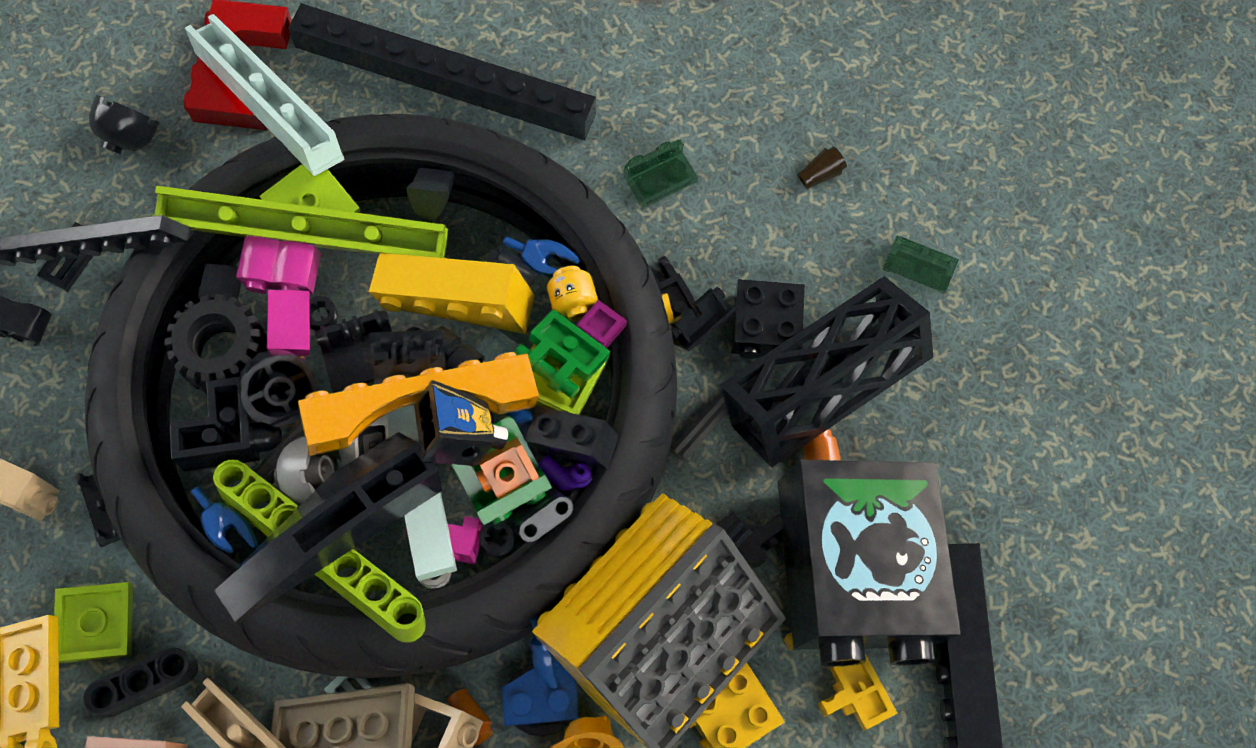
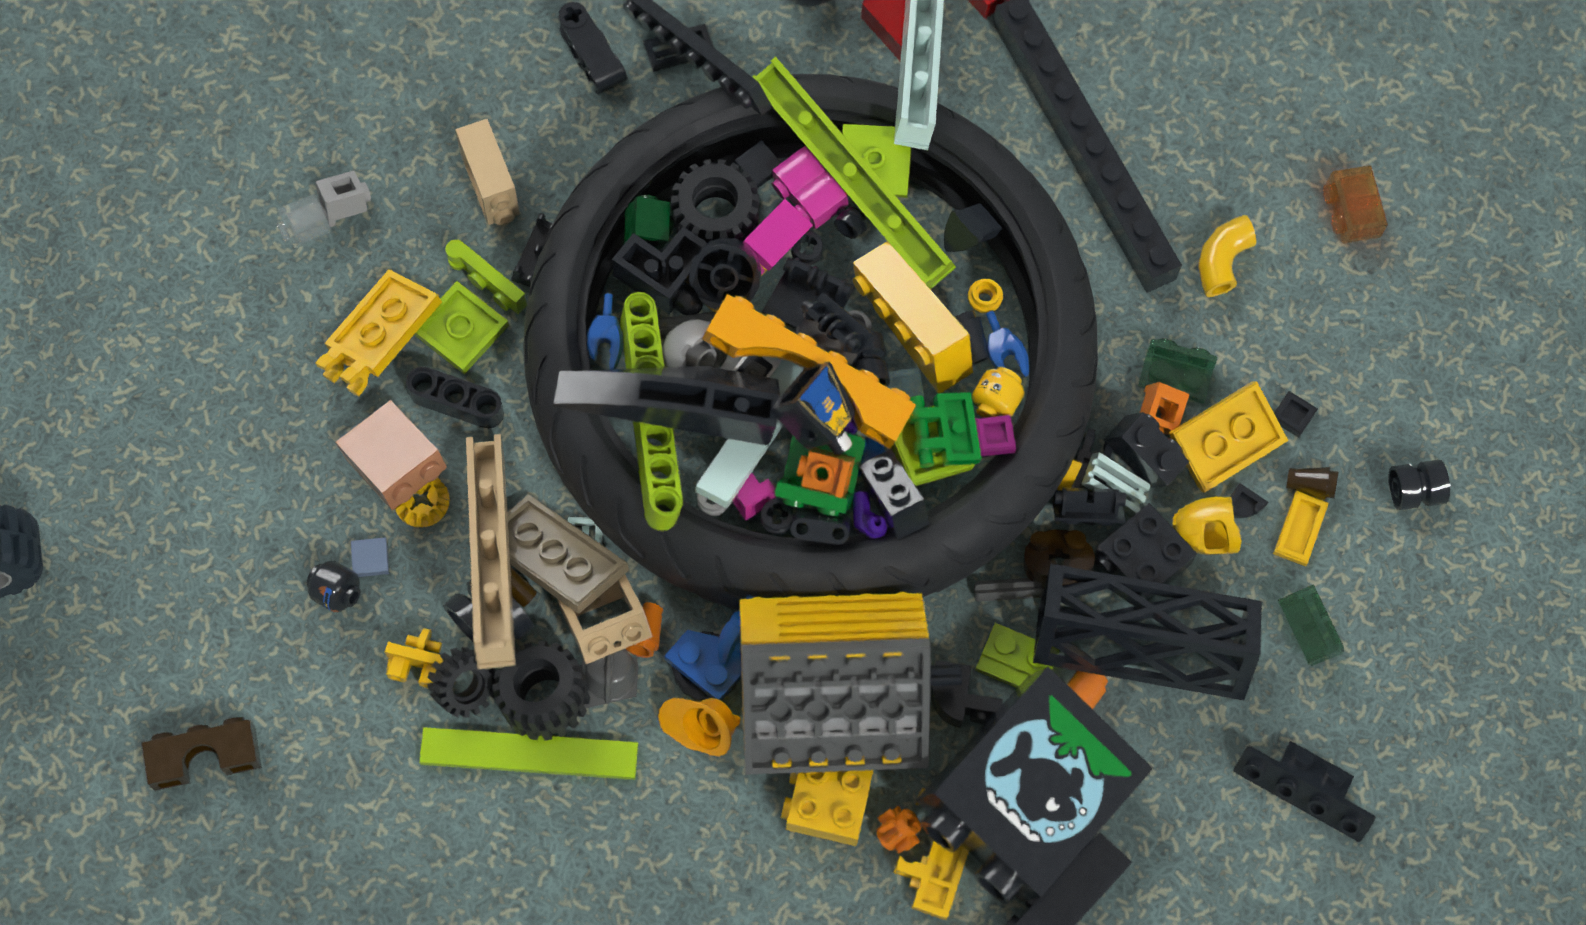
camera: 45 degrees right, 0 degrees up
none -> lime plate [445,239,527,314]
none -> dark green brick [624,195,674,251]
none -> black plate [834,207,867,239]
none -> orange gear [876,806,921,853]
none -> yellow plate [968,279,1003,313]
none -> lime plate [975,623,1060,688]
none -> dark brown plate [1023,529,1095,589]
none -> light aqua tile [1082,452,1150,516]
none -> black brick [1104,412,1189,488]
none -> orange brick [1140,382,1189,435]
none -> yellow tile [1169,381,1288,493]
none -> yellow piece [1172,496,1242,555]
none -> yellow cylinder [1198,215,1256,298]
none -> black tile [1230,483,1269,518]
none -> black bracket [1233,741,1376,842]
none -> yellow tile [1273,491,1329,567]
none -> black tile [1274,391,1318,438]
none -> black wheel [1388,459,1450,510]

